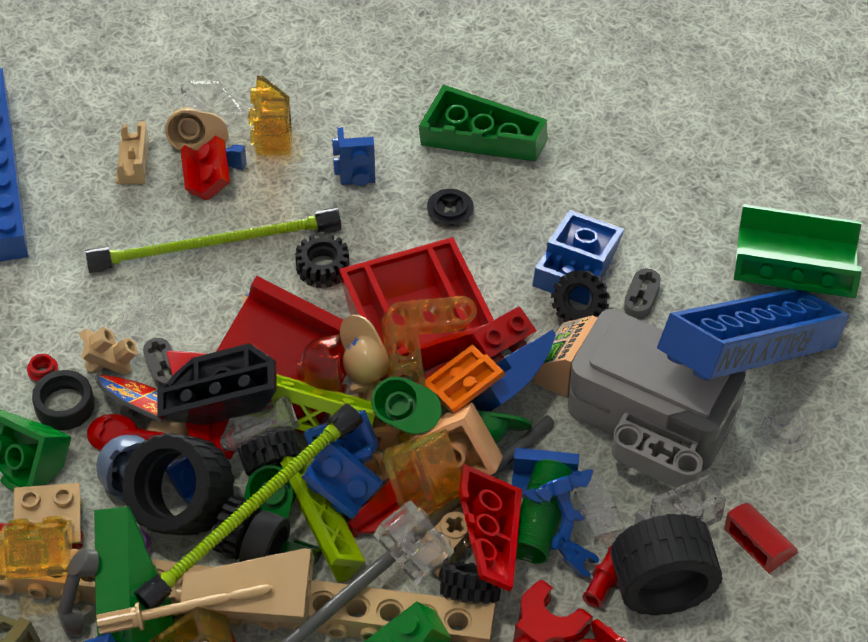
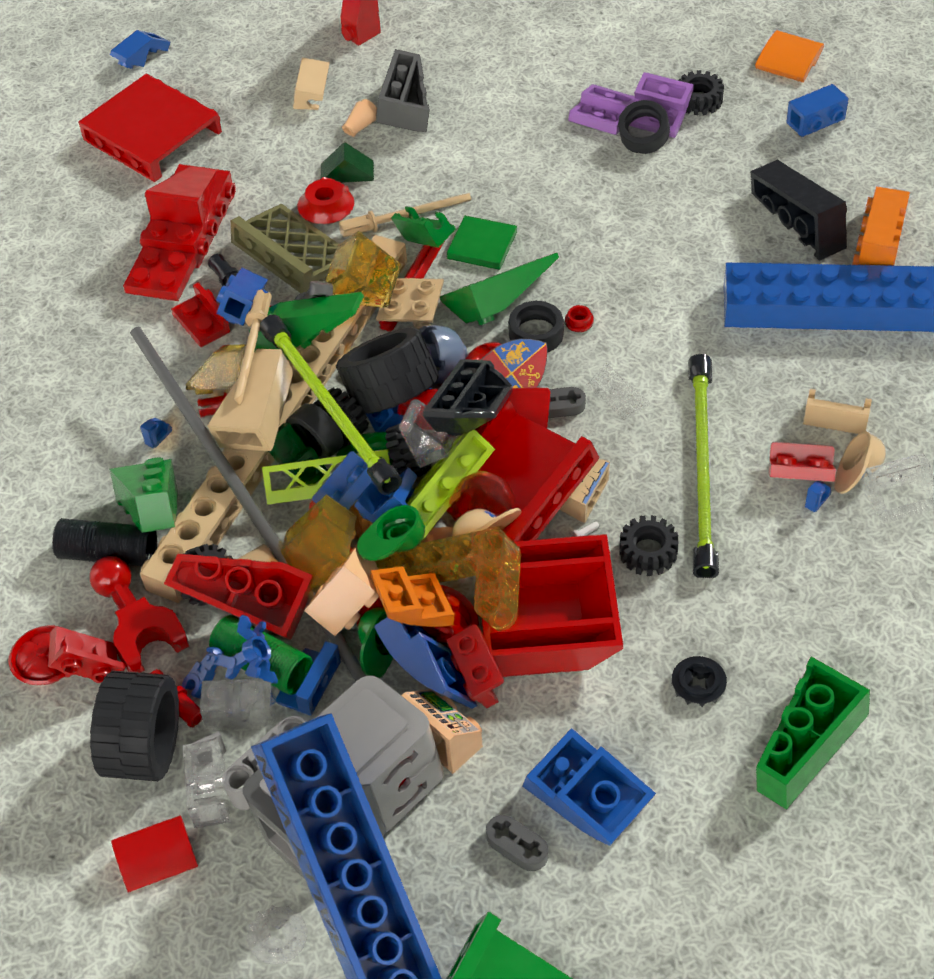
camera: 110 degrees right, 0 degrees up
tan hips [79,327,138,375] -> none
clear yellow slope [248,75,292,155] -> none
blue bracket [332,127,375,186] -> none
clear brick [374,500,455,586] -> none
black tyre [551,271,610,322] -> none

